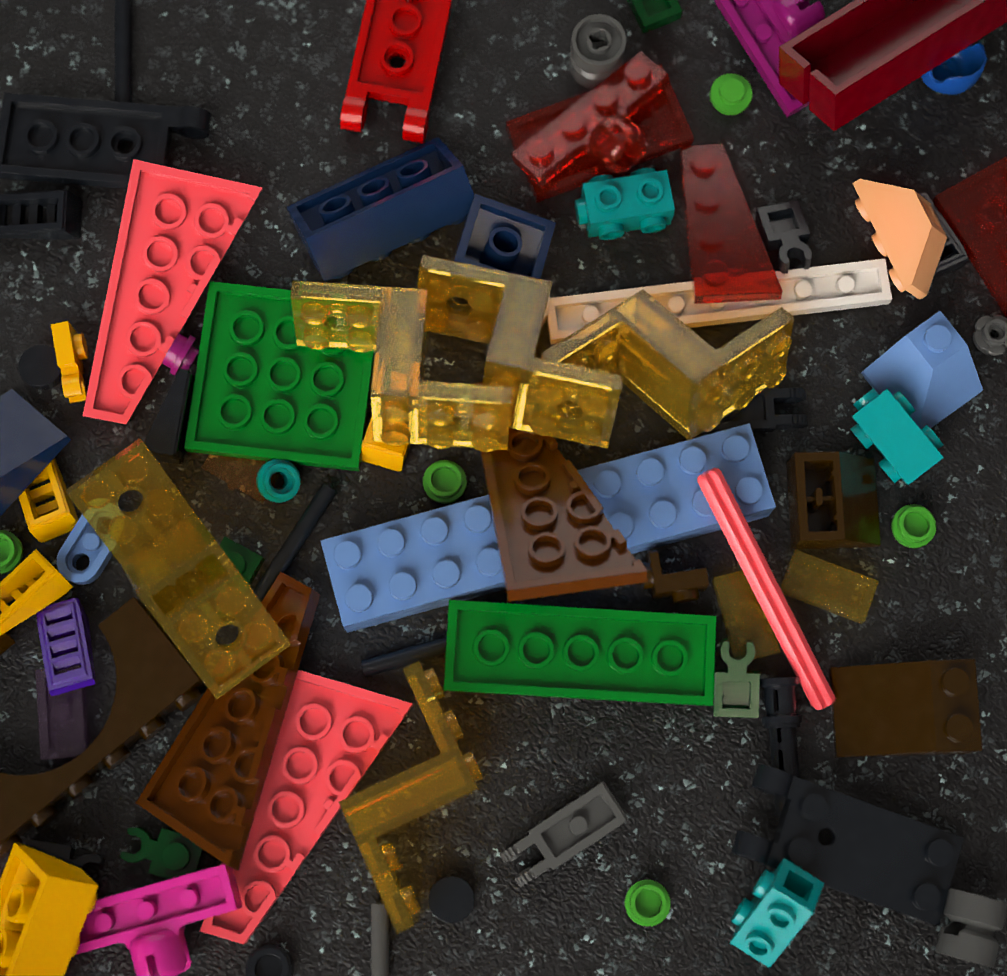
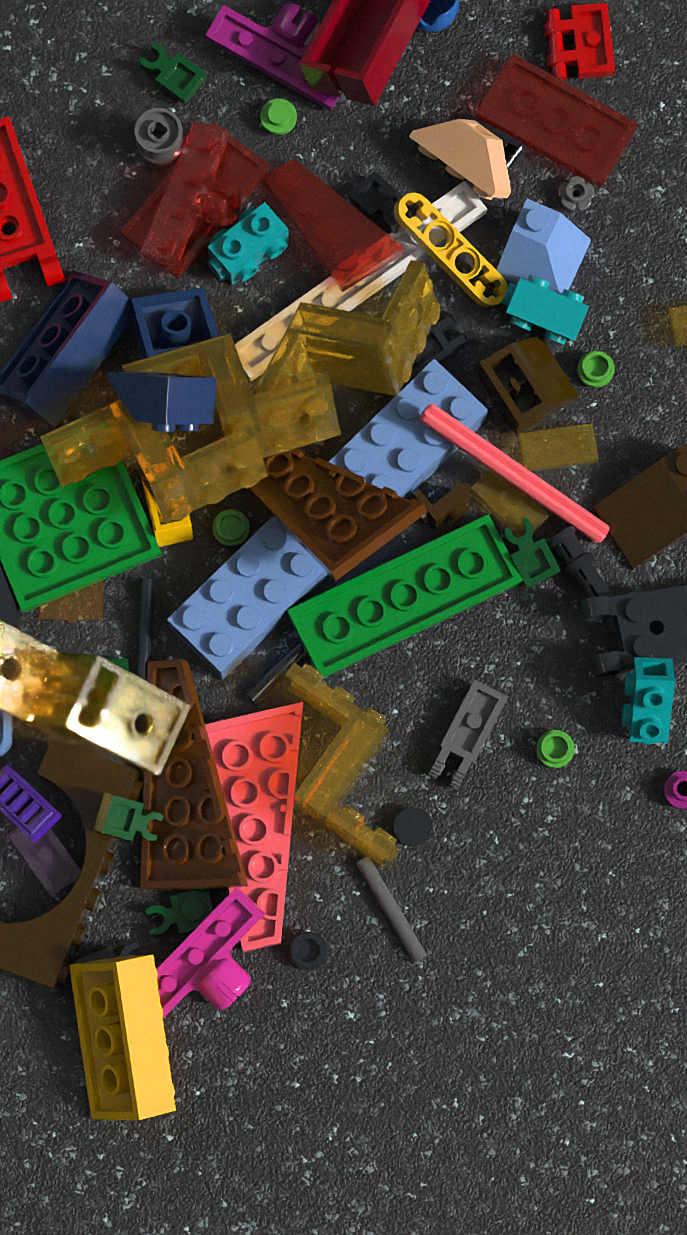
camera: 30 degrees left, 0 degrees up
teal plate [256,459,301,503] -> none
none -> dark green plate [94,792,163,841]
none -> dark blue slope [108,372,217,432]
none -> yellow beam [394,193,508,307]

